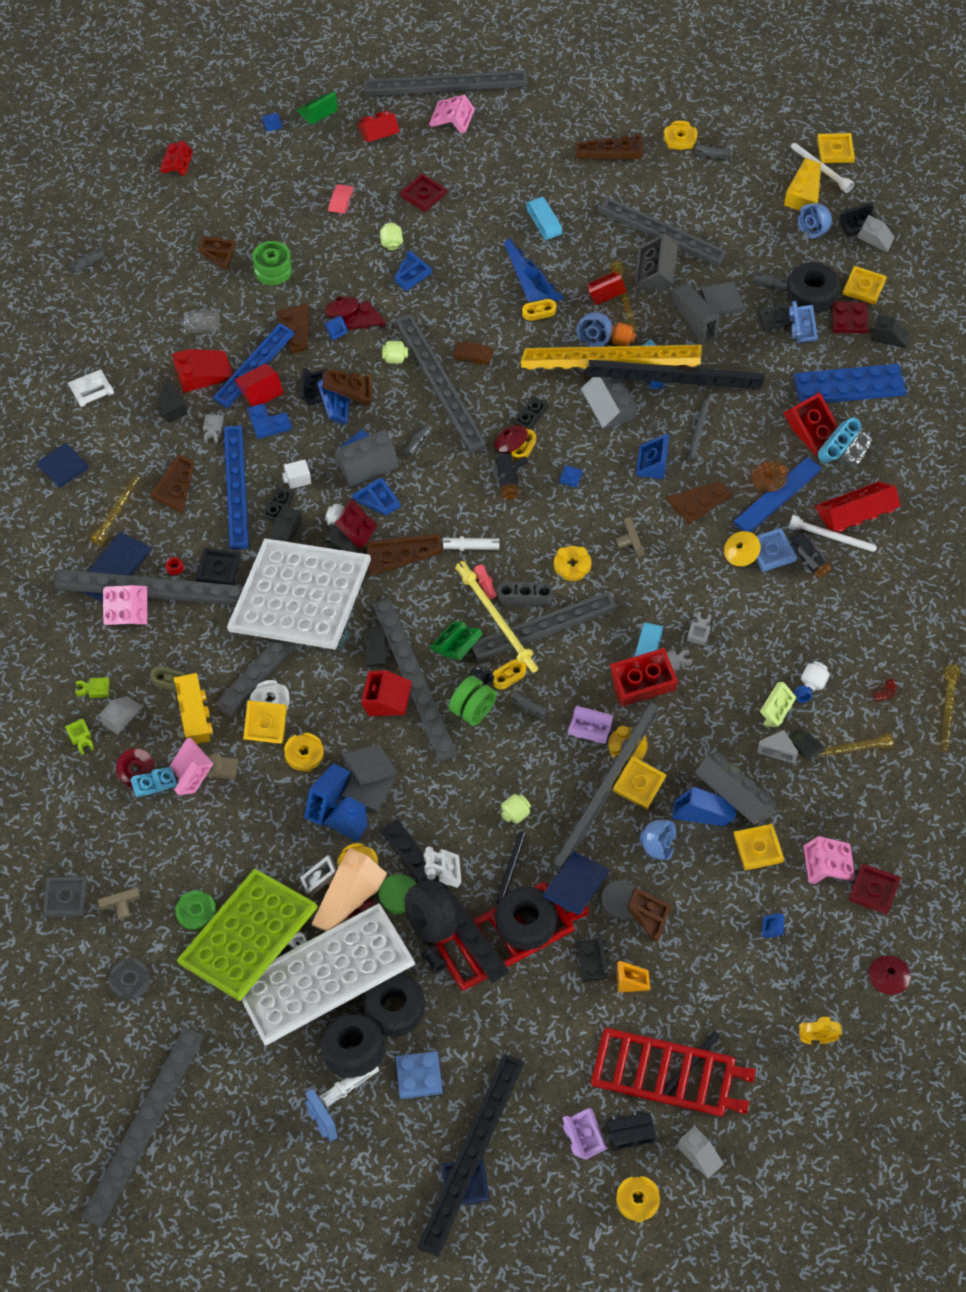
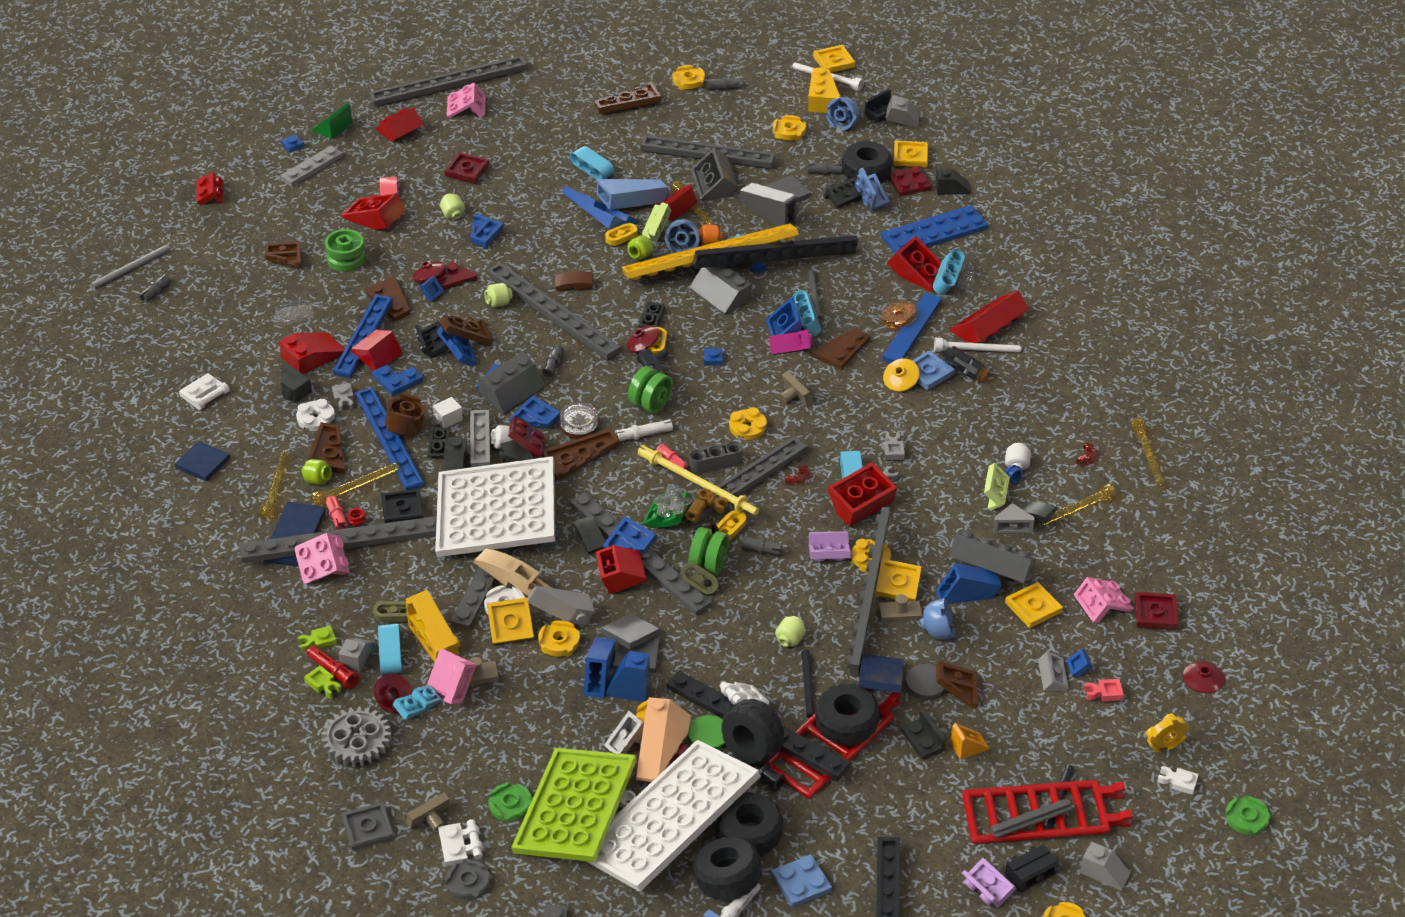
camera: 20 degrees left, 15 degrees down
none -> light grey piece [91,245,169,289]
none -> light grey plate [280,146,343,187]
none -> white plate [296,399,335,431]
none -> lime head [302,459,332,485]
none -> red pin [306,645,360,689]
none -> clear yellow piece [311,463,399,506]
none -> light grey gear [321,707,392,767]
none -> coral axle [326,496,348,530]
none -> red slope [341,193,406,230]
none -> medium azure beam [378,624,402,675]
none -> reddish brown brick [385,394,426,438]
none -> white plate [438,819,483,866]
none -> light grey plate [470,410,490,468]
none -> tan slope [474,549,551,596]
none -> light grey slope [527,585,595,625]
none -> clear piece [560,402,598,439]
none -> medium blue slope [597,179,669,210]
none -> blue wing [603,516,657,553]
none -> lime head [627,235,653,261]
none -> bright green wheel [628,366,673,414]
none -> yellowish green bracket [642,202,671,241]
none -> clear hips [653,484,692,518]
none -> olive plate [681,562,718,594]
none -> pearl gold bar [686,489,729,522]
none -> dark pink bracket [769,330,813,354]
none -> yellow plate [773,115,806,141]
none -> clear red arm [785,465,810,485]
none -> medium azure beam [792,290,821,337]
none -> dark tan tile [879,594,922,622]
none -> dark grey axle [991,799,1072,838]
none -> light grey slope [1038,651,1069,691]
none -> coral plate [1084,679,1124,702]
none -> white plate [1158,766,1199,795]
none -> bright green tile [1225,796,1271,835]

